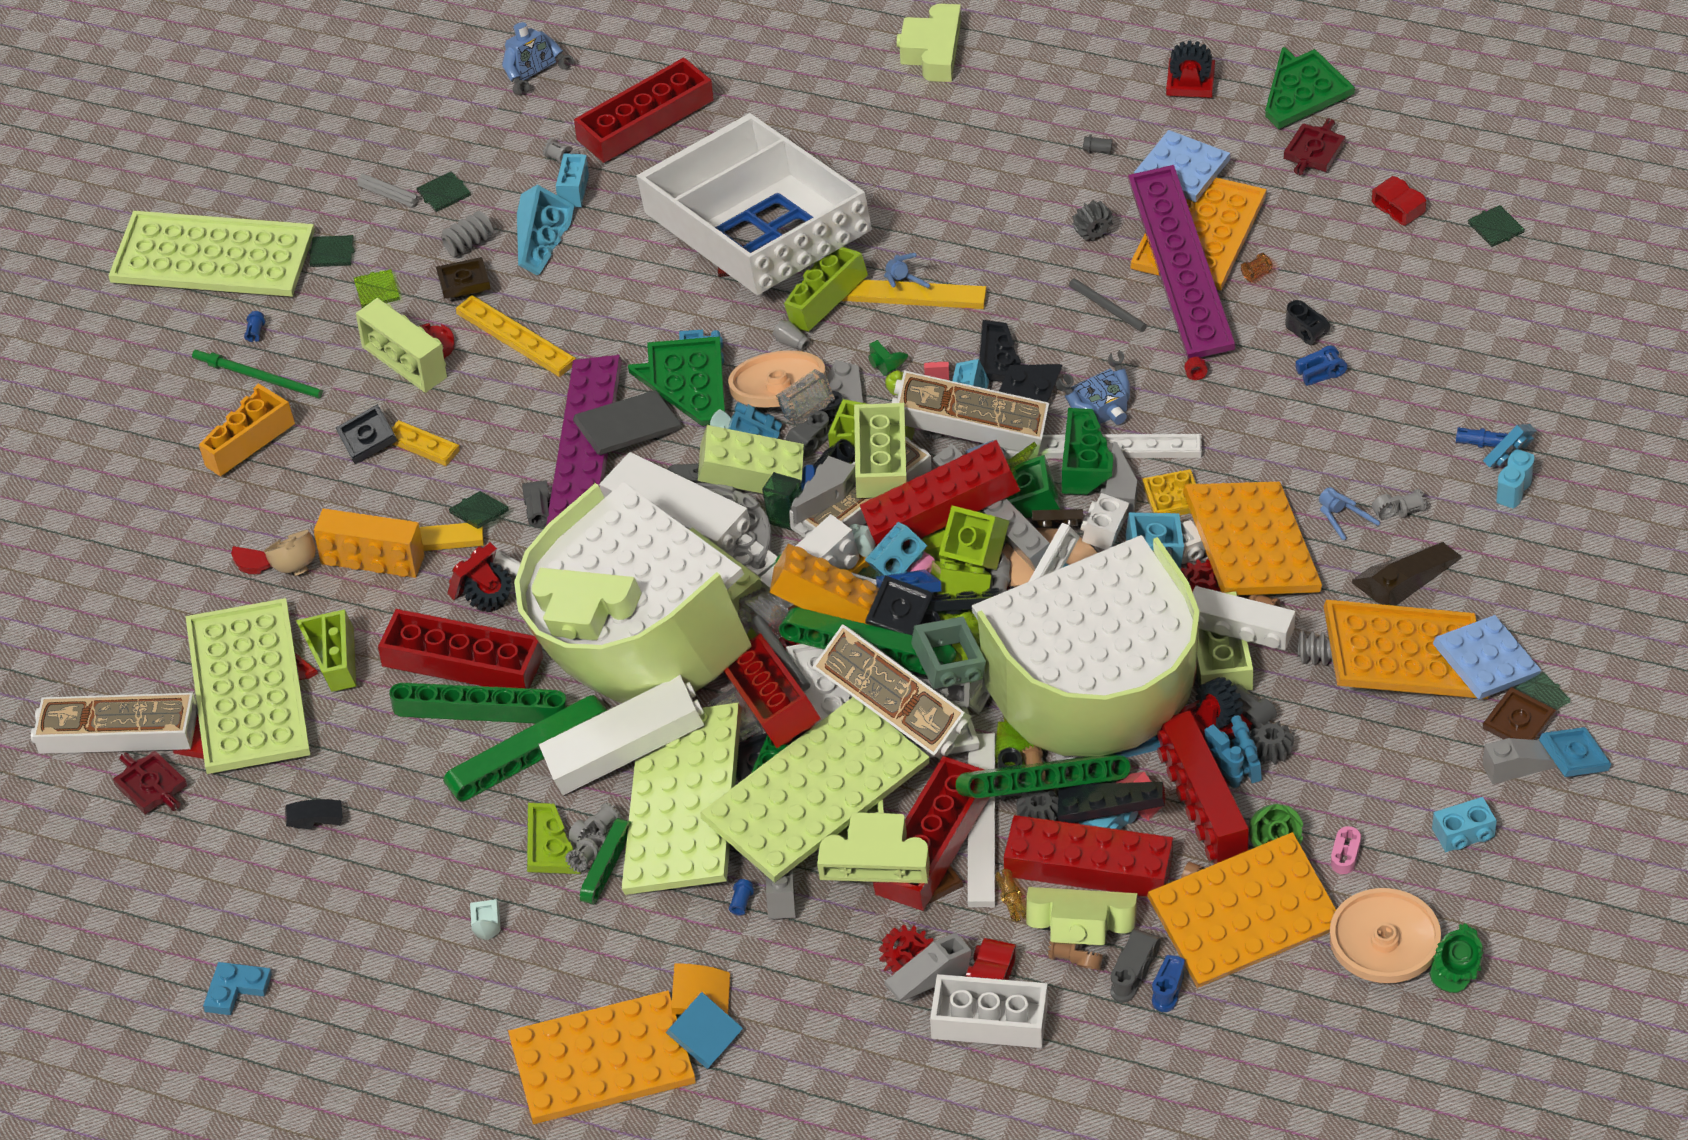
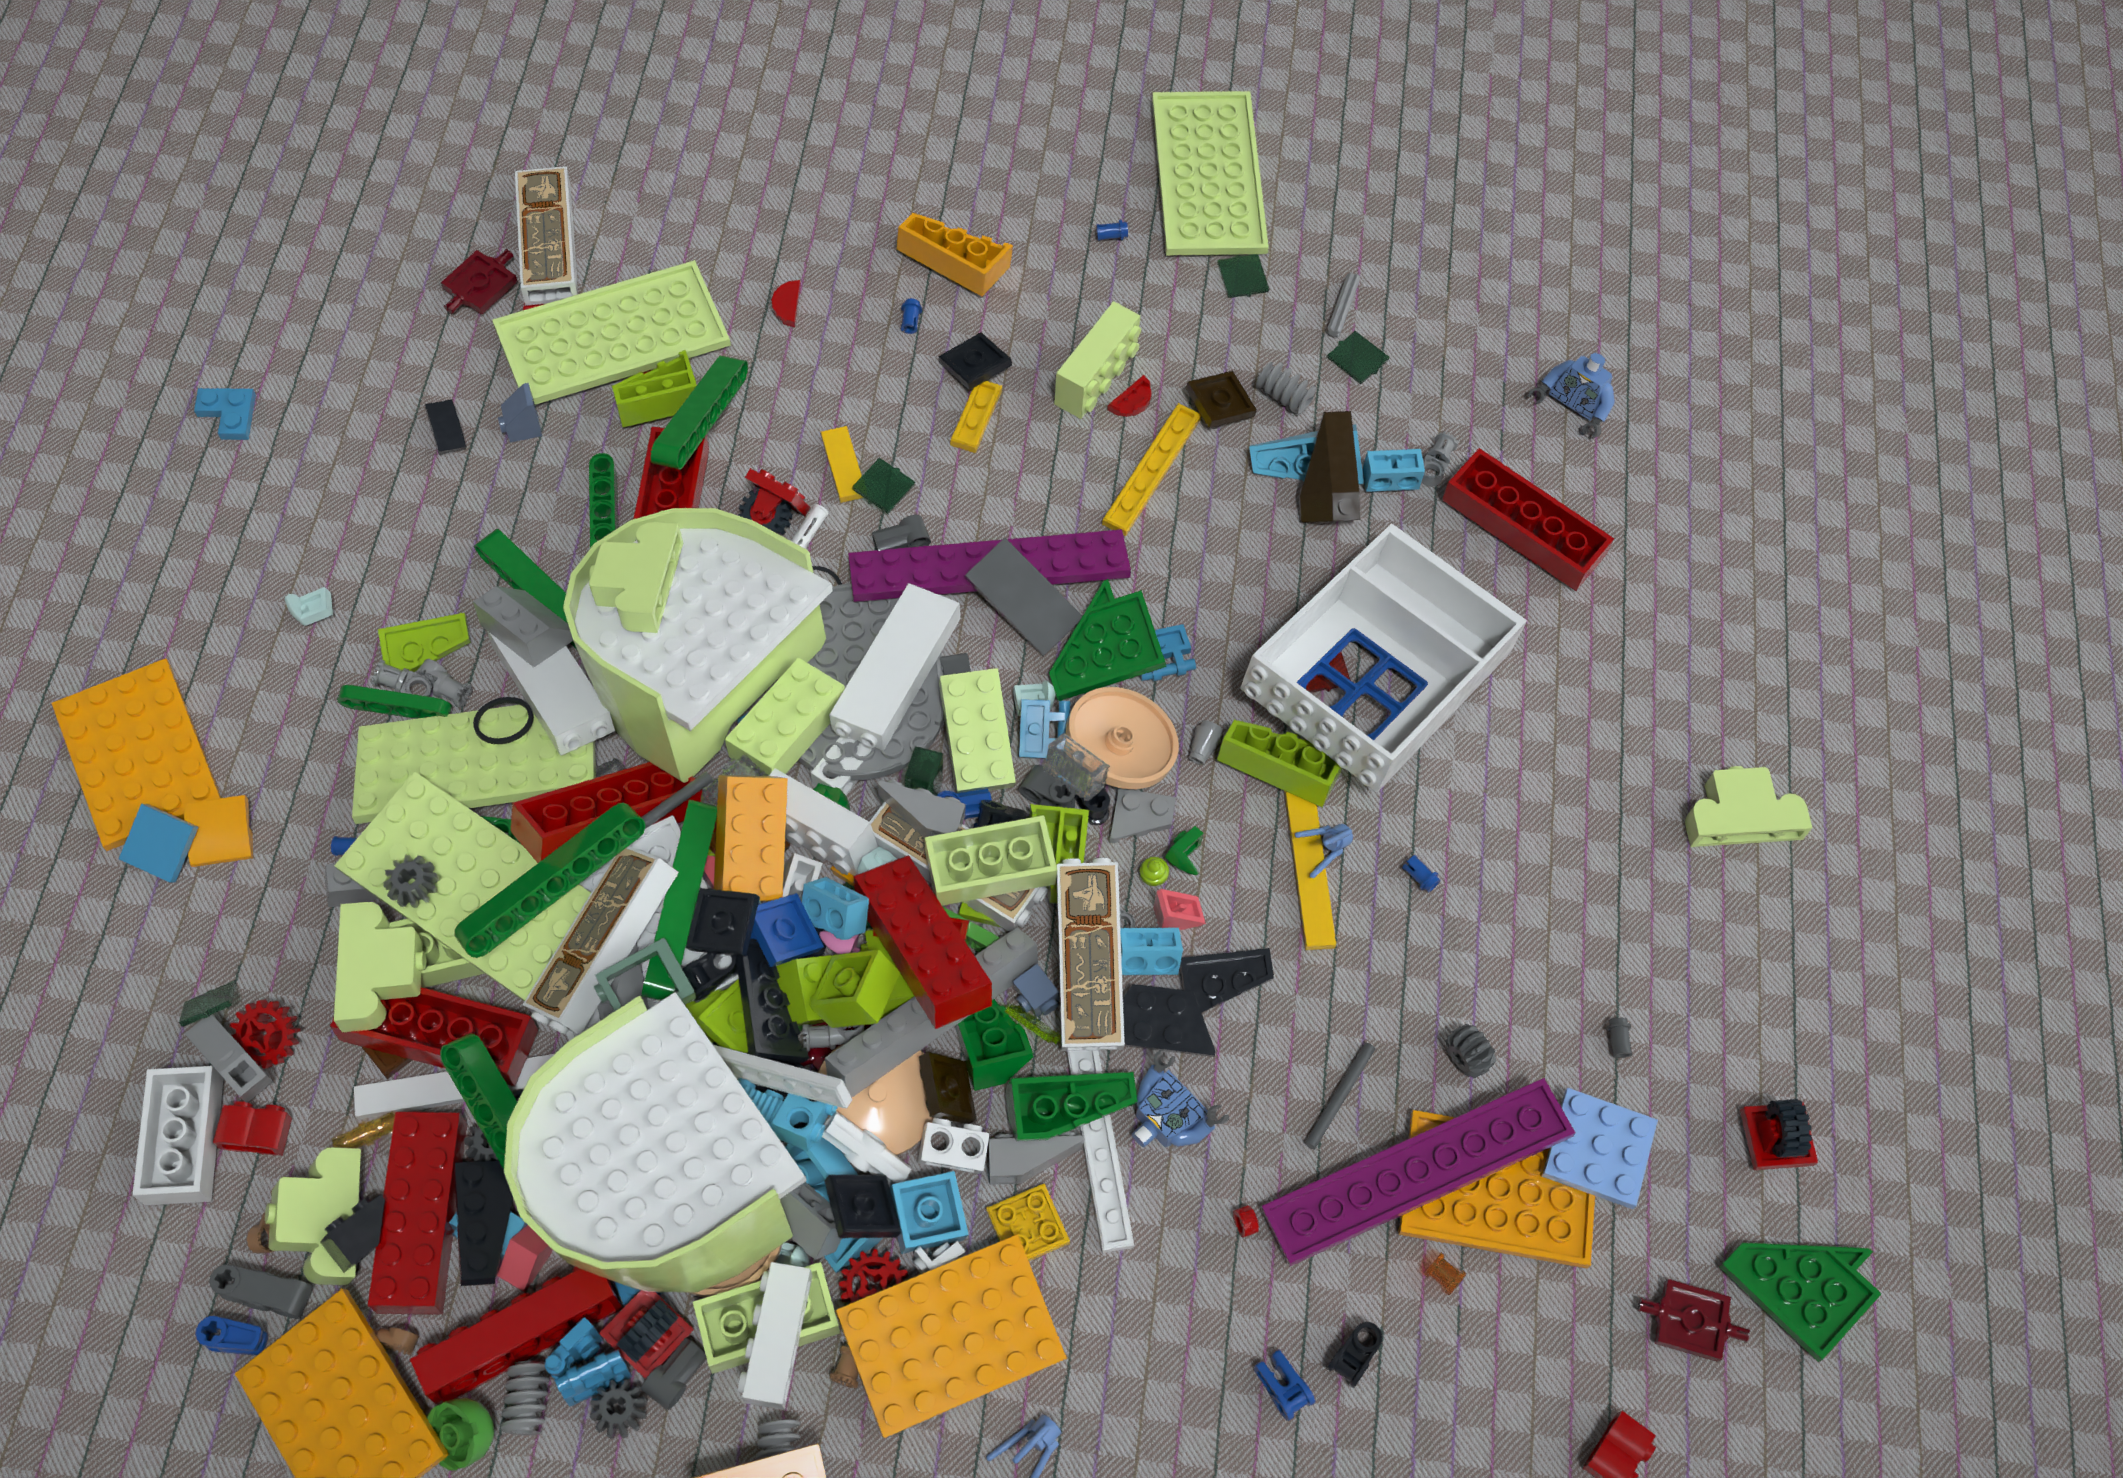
camera: 70 degrees right, 15 degrees up
green bar [192,349,323,399] -> none
tan cylinder [264,530,316,576] -> none
light orange brick [313,508,425,578] -> none
clear neon green piece [353,269,400,308] -> none
none -> clear green piece [179,981,236,1027]
none -> black slope [320,1194,385,1273]
none -> dark grey gear [383,854,439,908]
none -> green beam [454,803,645,958]
none -> light grey slope [473,586,573,667]
none -> black piece [473,697,534,744]
none -> sand blue slope [498,383,542,443]
none -> light grey piece [500,1361,549,1435]
none -> green beam [651,355,748,469]
none -> blue pin [901,298,922,334]
none -> dark brown wedge [1299,411,1360,523]
none -> blue pin [1402,855,1441,893]

